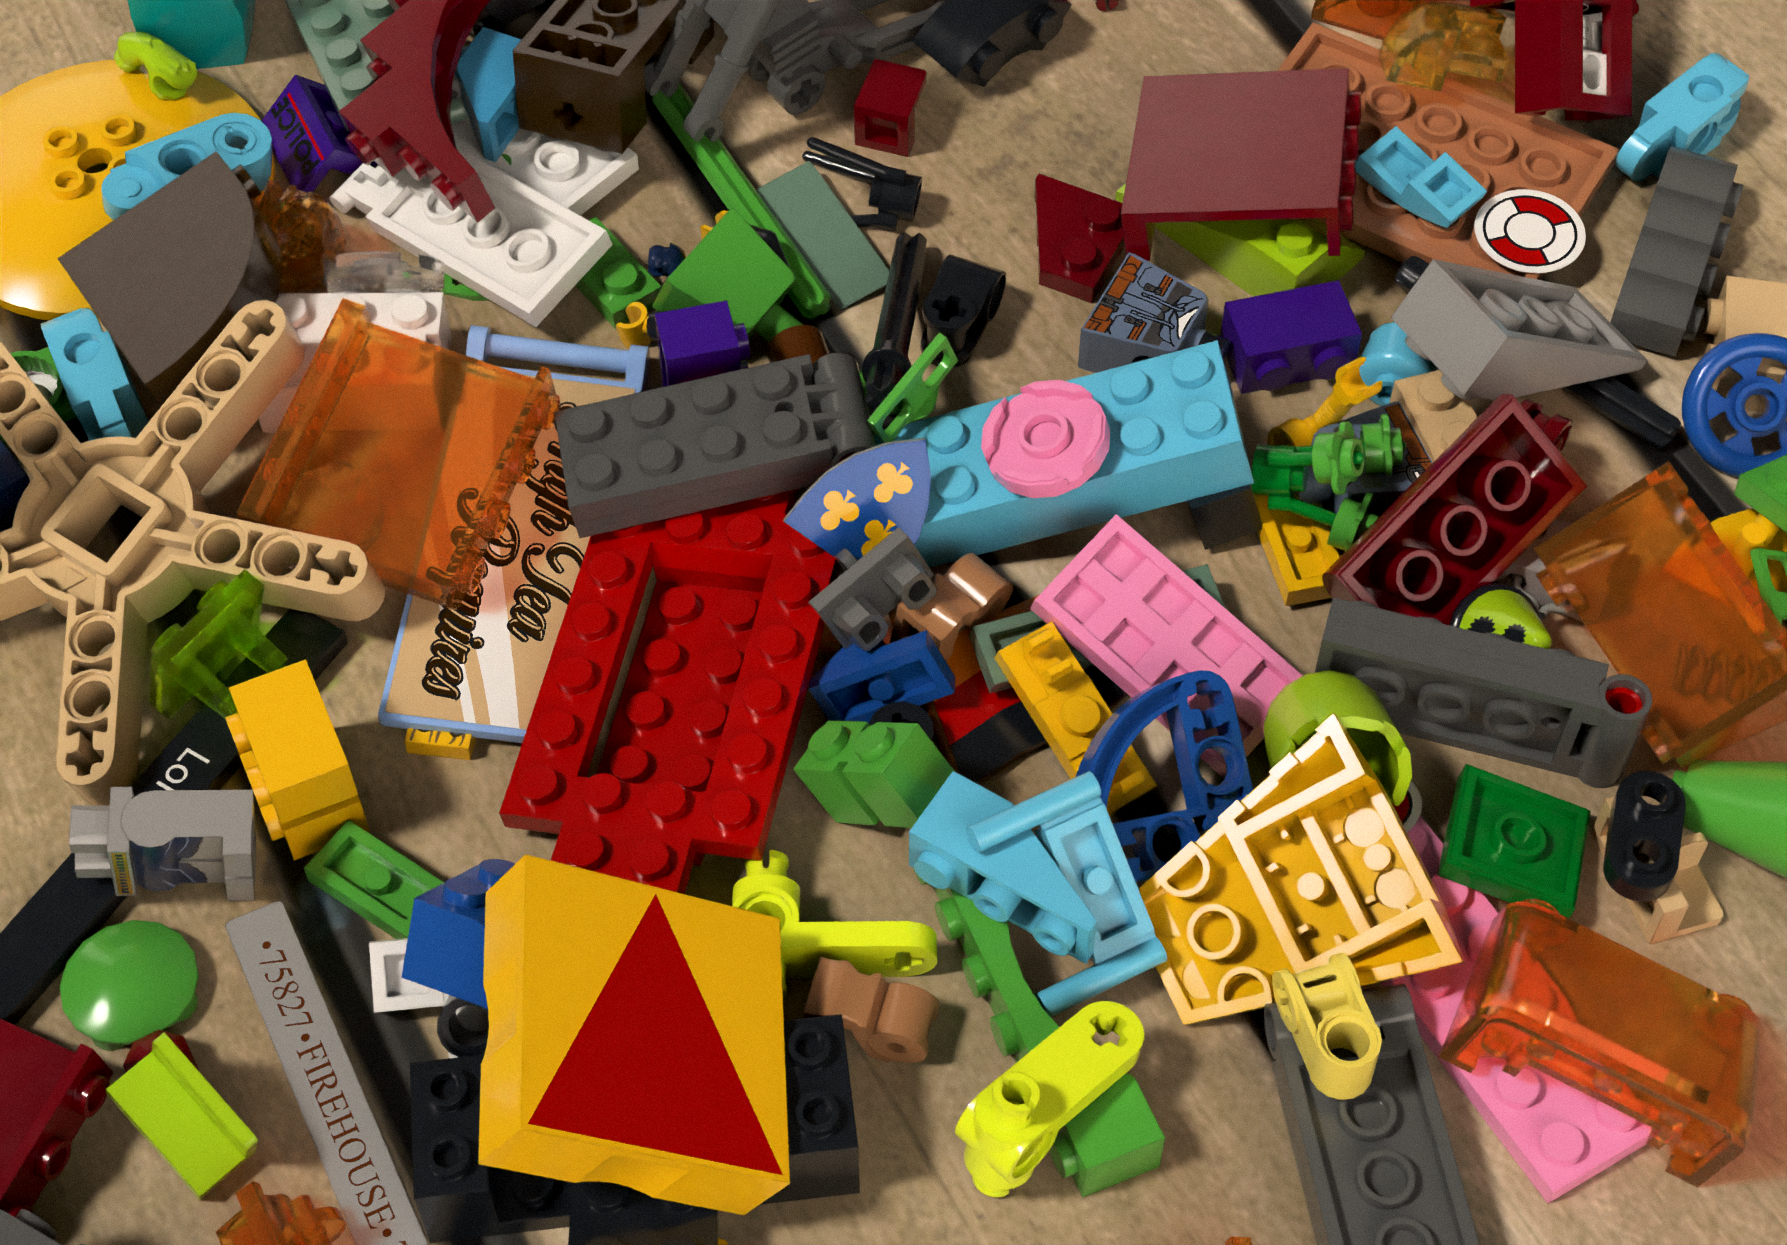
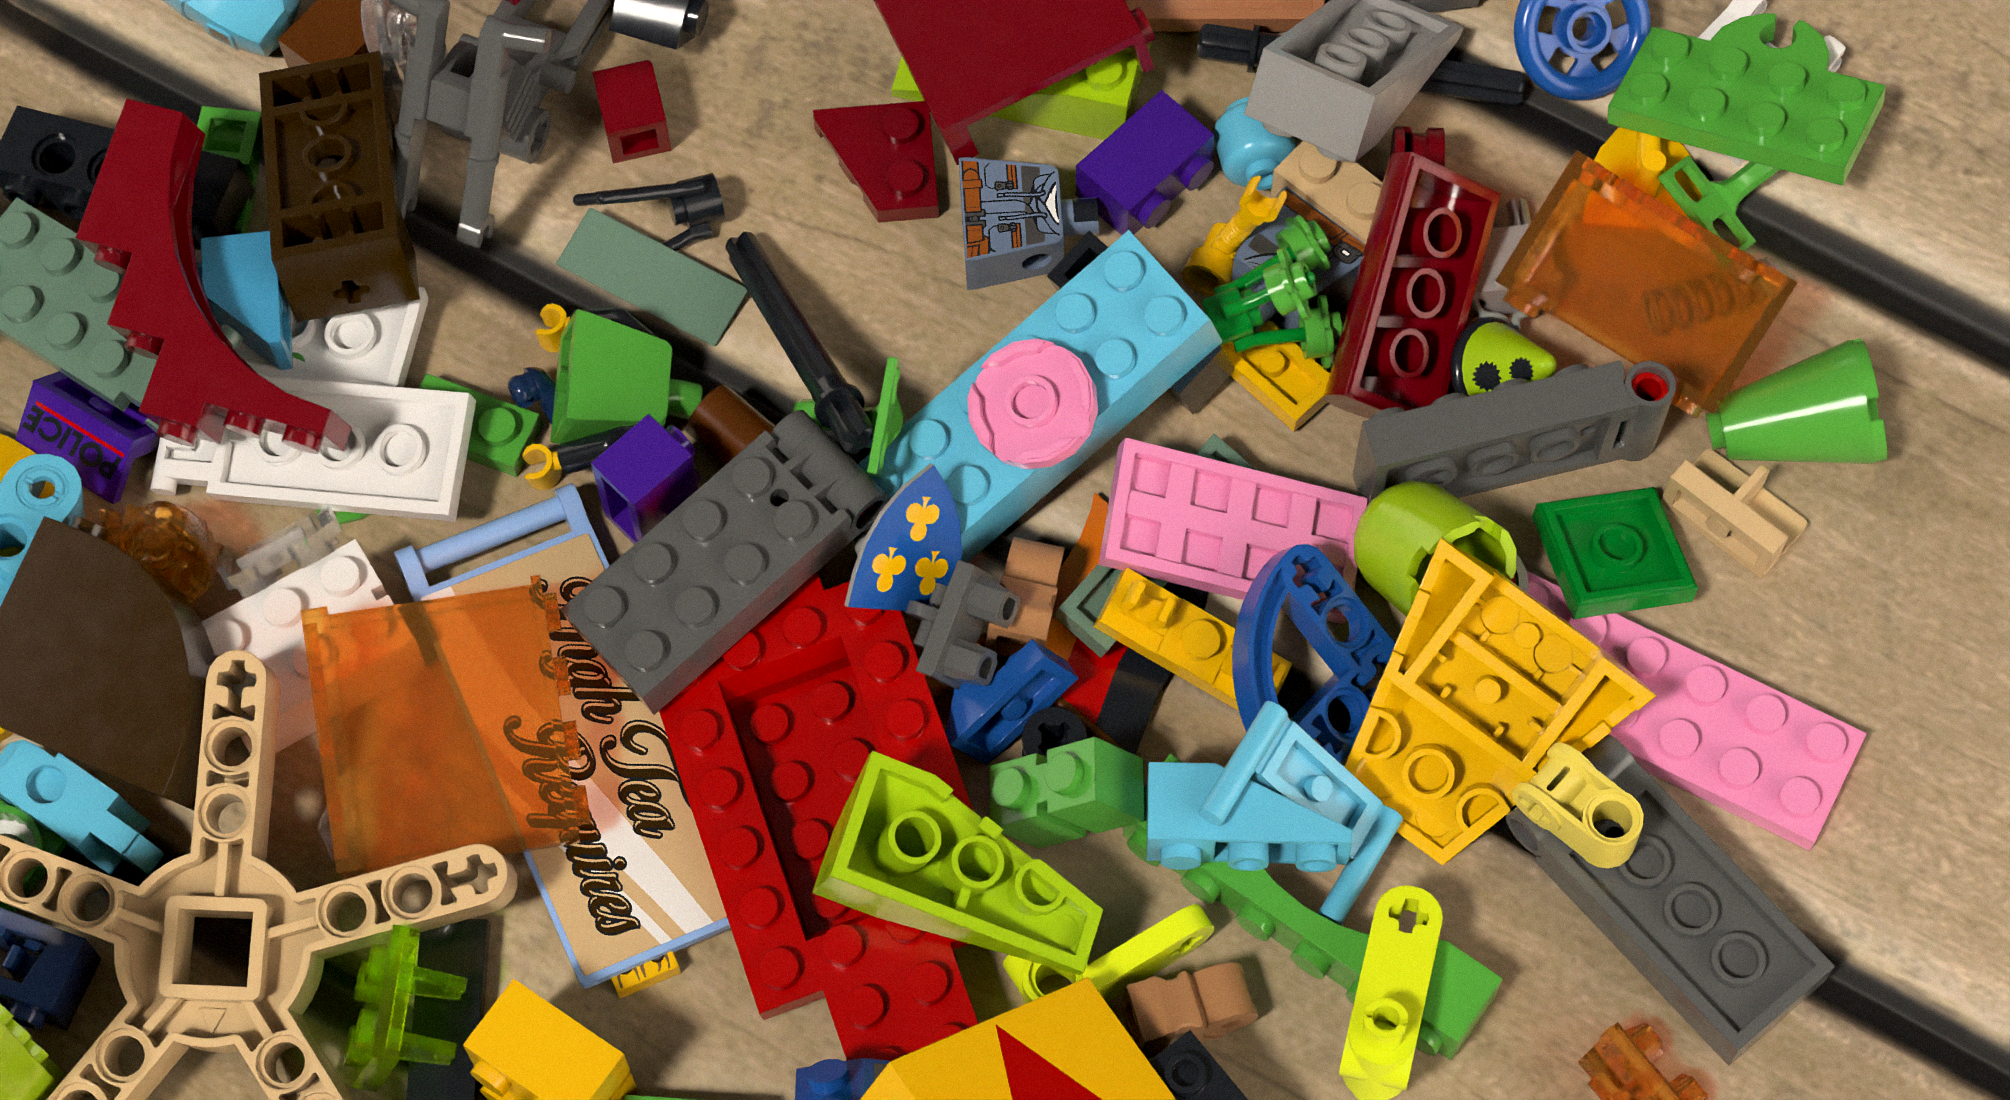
camera: 30 degrees left, 10 degrees up
bright green axle [652,83,831,320] -> none
black piece [920,254,1007,367] -> none
clear orange windscreen [1438,899,1762,1188] -> none
black plate [1603,771,1686,902] -> none
none -> lime wedge [812,751,1103,975]

